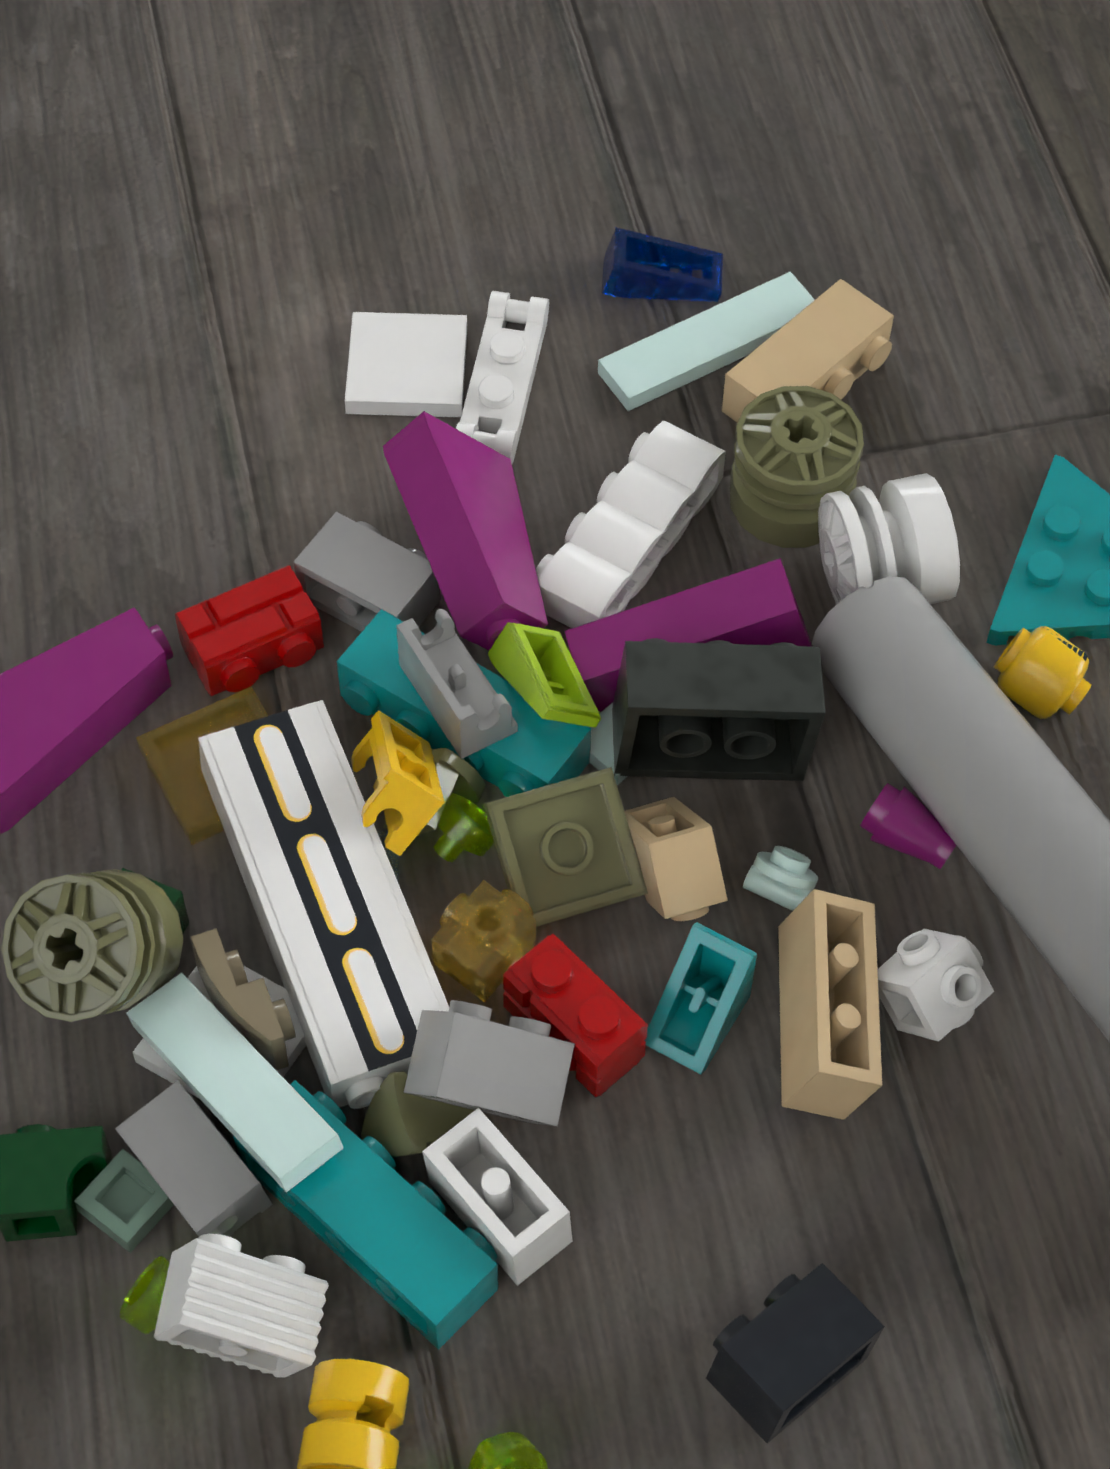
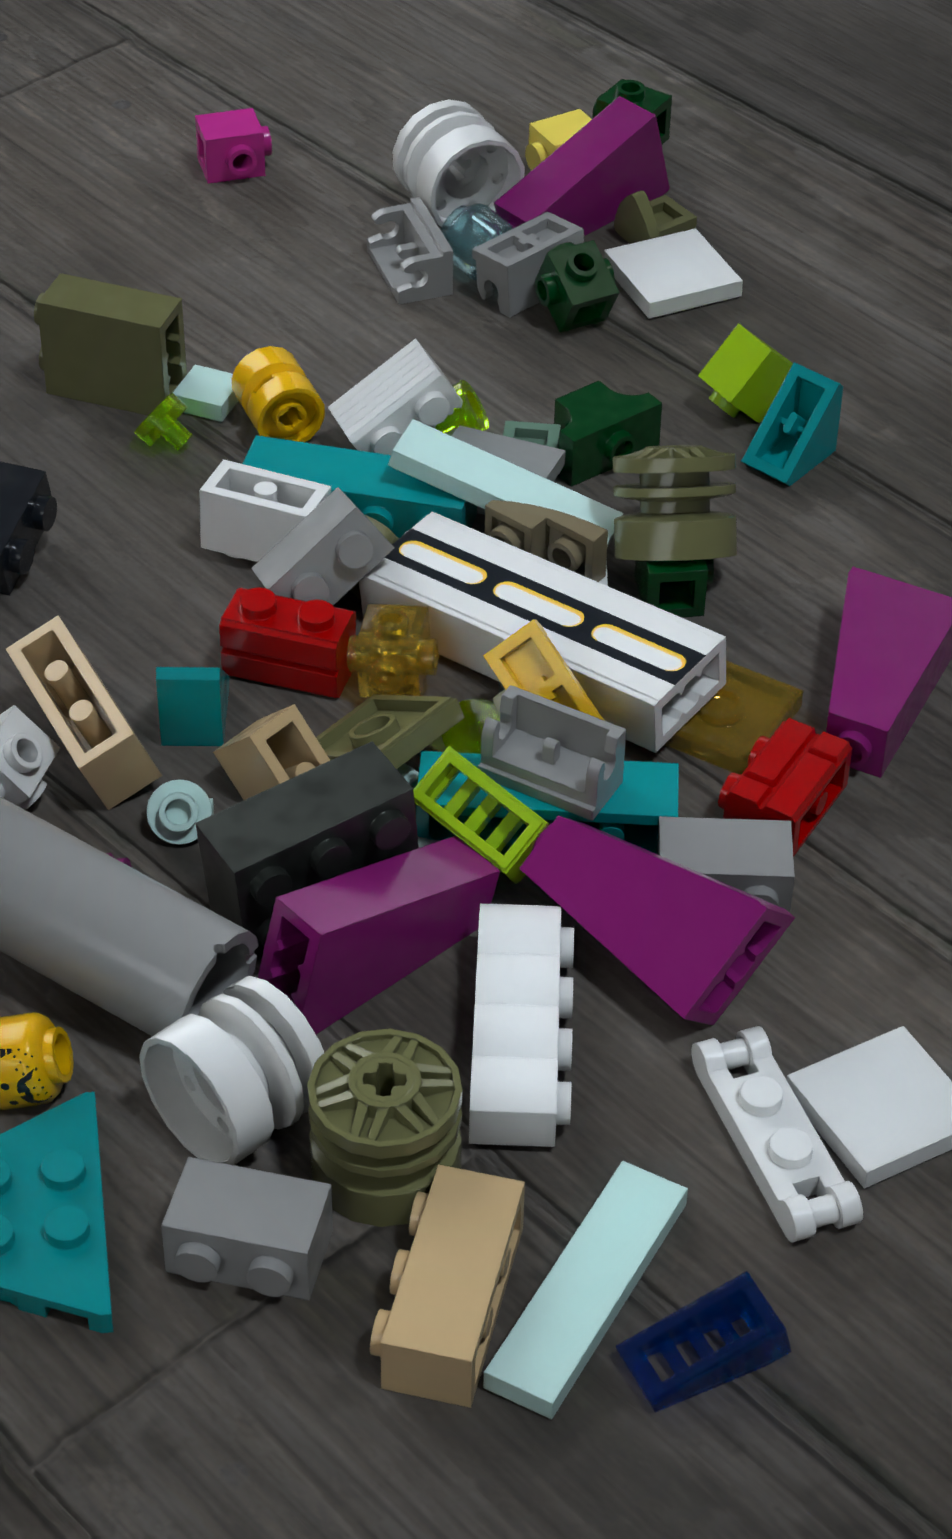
camera: 150 degrees right, 15 degrees down
none -> light grey brick [161,1157,333,1301]

